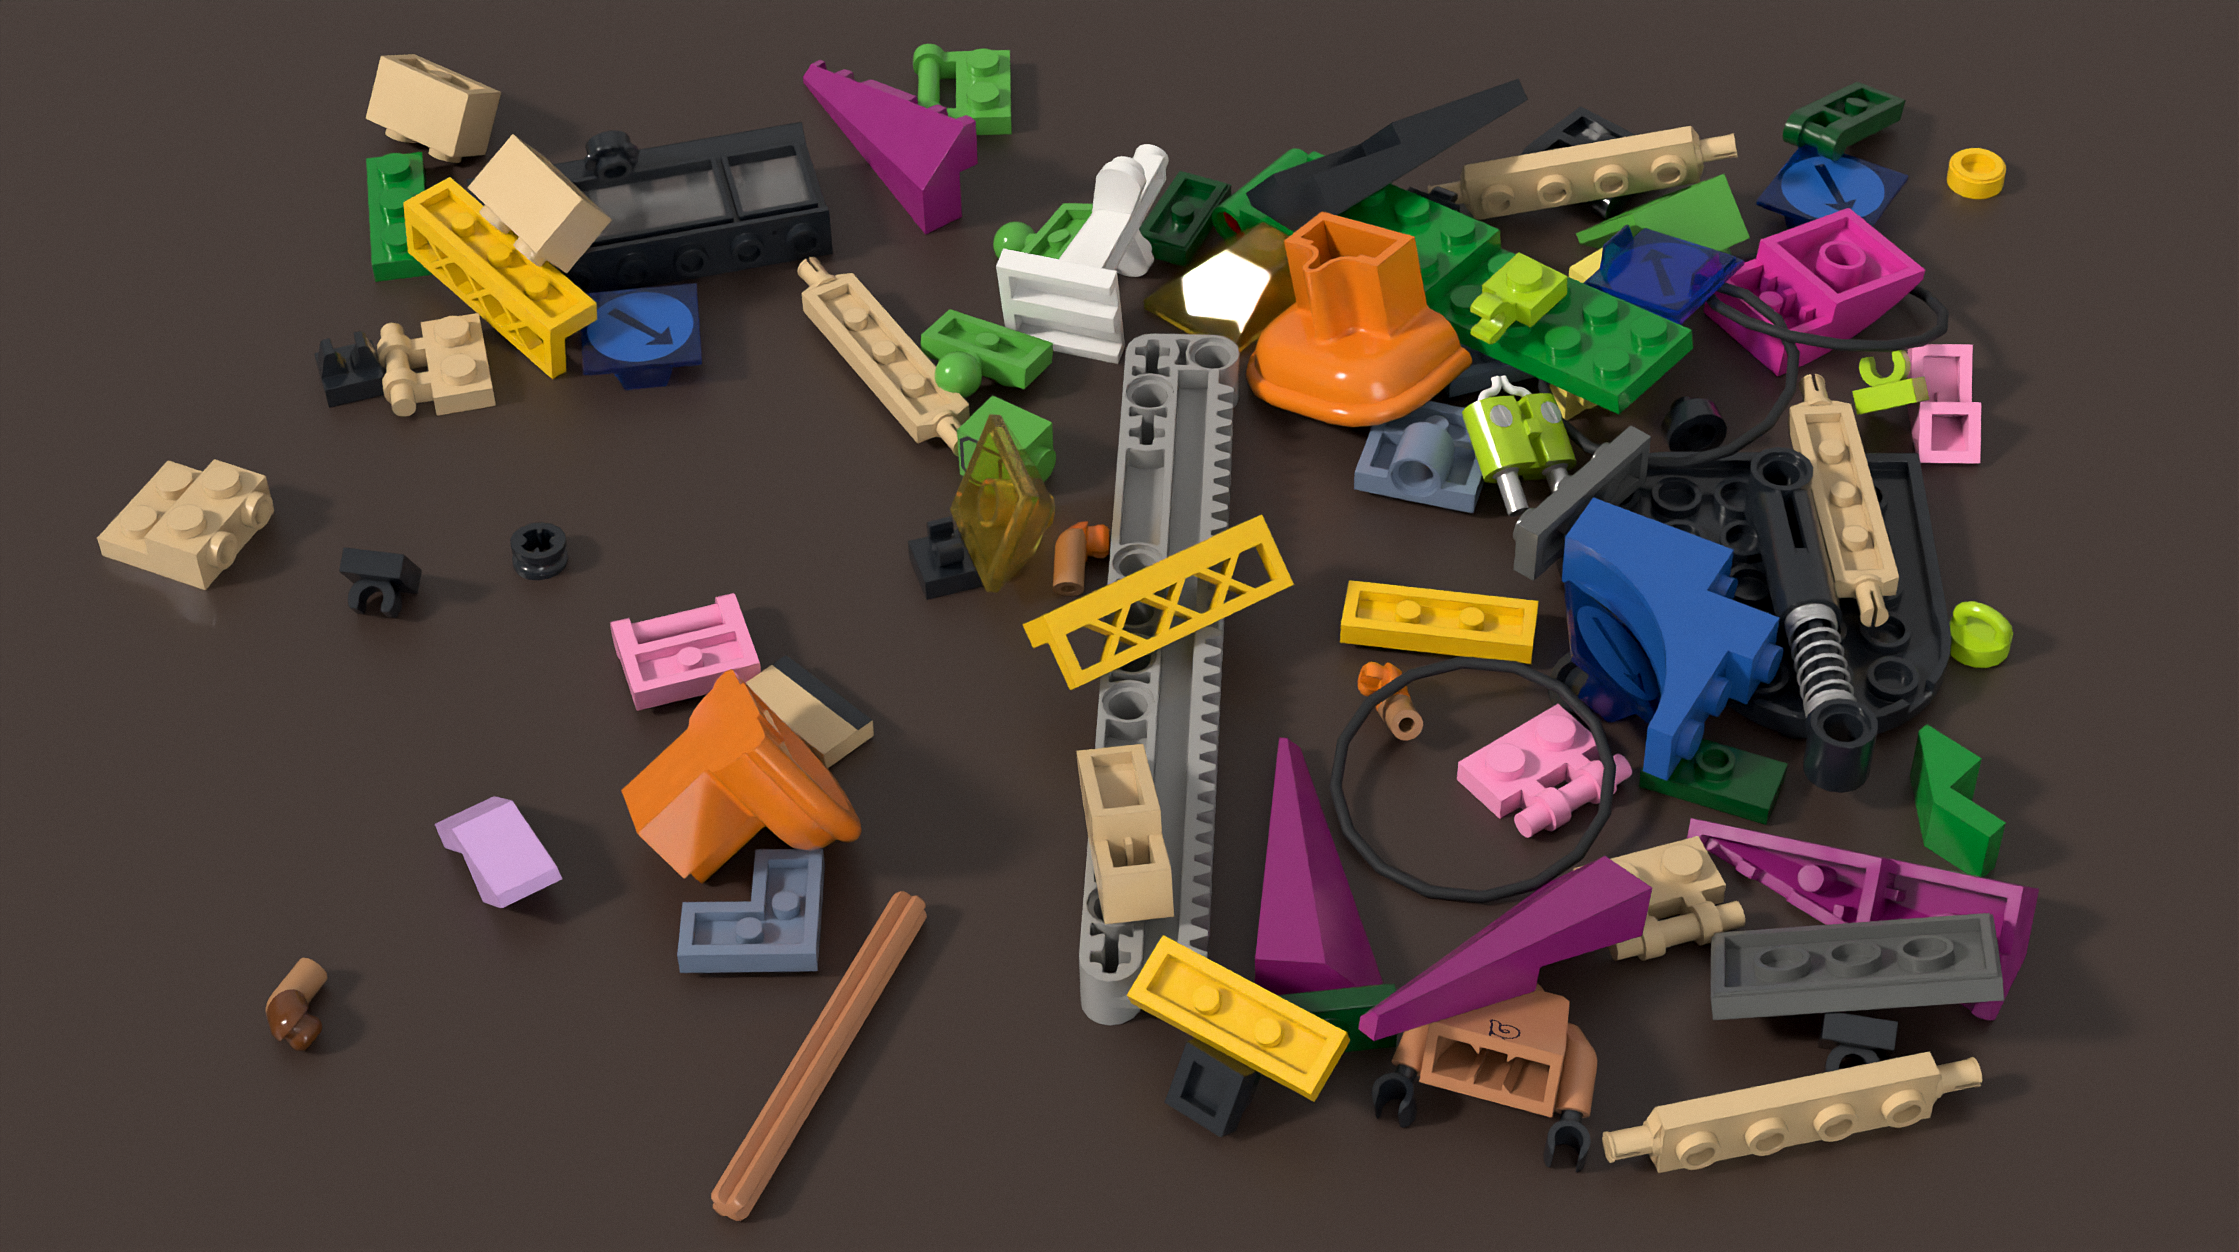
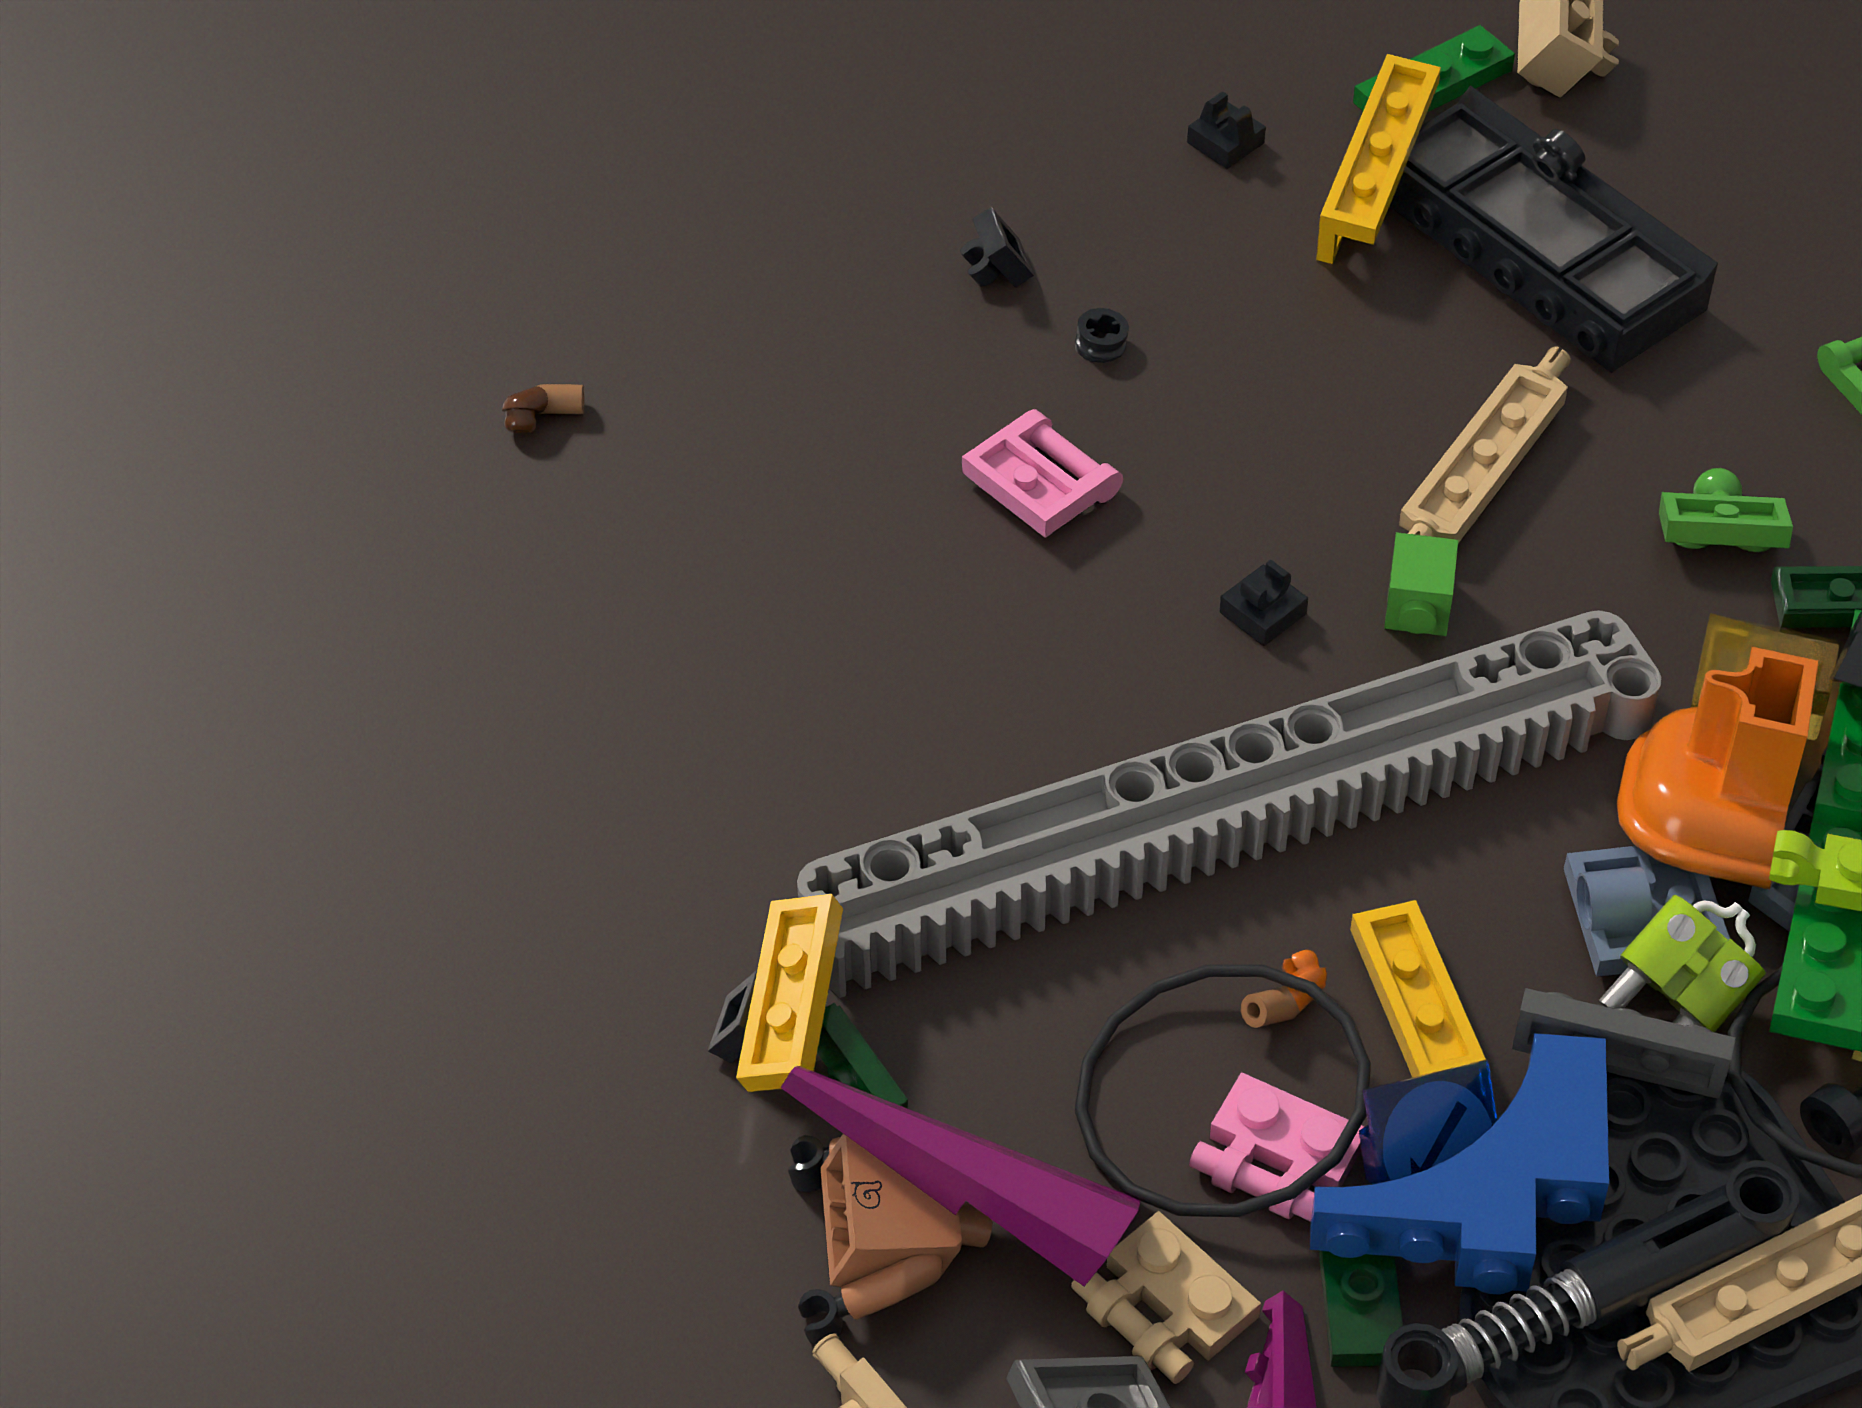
camera: 65 degrees right, 5 degrees up
tan plate [97,459,274,590] -> none
tan plate [377,313,496,417] -> none
lavender slope [435,796,562,908] -> none
tan brick [468,134,612,273] -> none
piece [581,283,702,390] -> none
orange piece [621,669,862,884] -> none
sand blue plate [677,849,825,973] -> none
nougat axle [711,891,927,1221] -> none
tan tile [746,655,874,769] -> none
magenta wedge [803,60,978,235] -> none
bright green plate [921,309,1053,398] -> none
clear yellow slope [950,414,1055,592] -> none
white piece [996,144,1169,364] -> none
yellow fence [1023,515,1294,690] -> none
medium nougat arm [1053,521,1110,596] -> none
tan slope [1076,744,1174,924] -> none
magenta wedge [1255,737,1383,995] -> none

